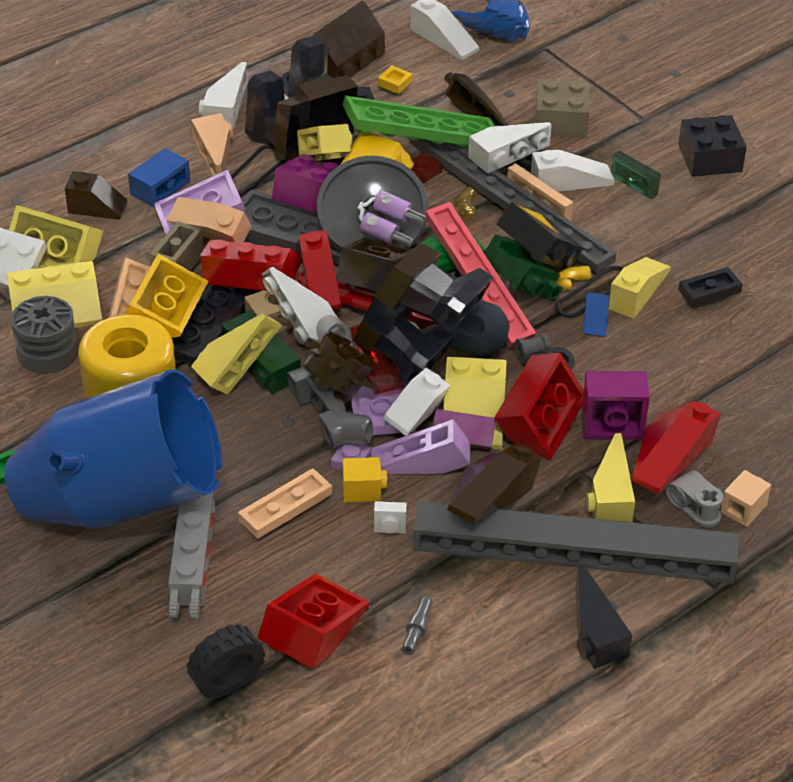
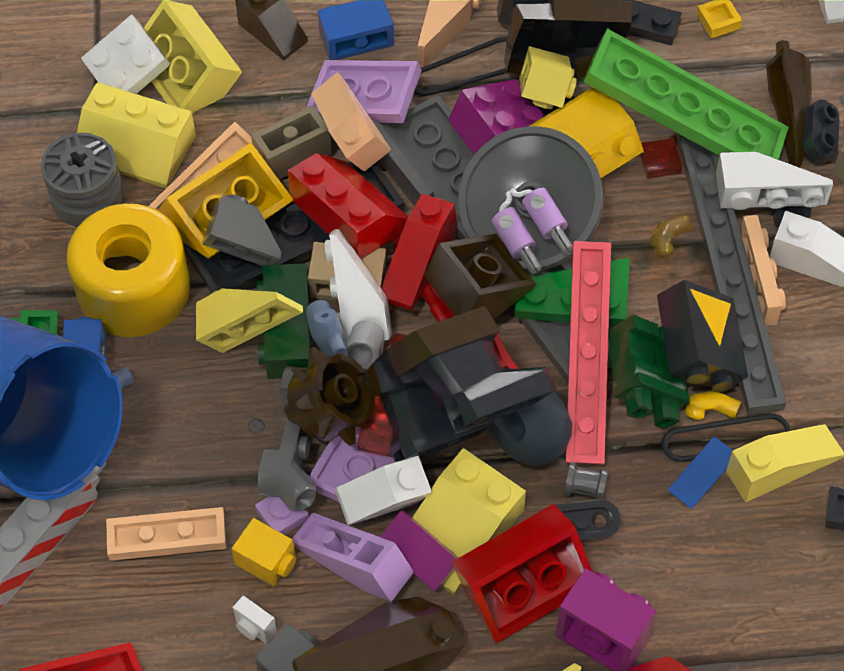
camera: 35 degrees right, 15 degrees up
none -> dark grey slope [202,195,282,266]
none -> sand blue piece [306,300,348,356]
none -> black plate [802,99,840,164]

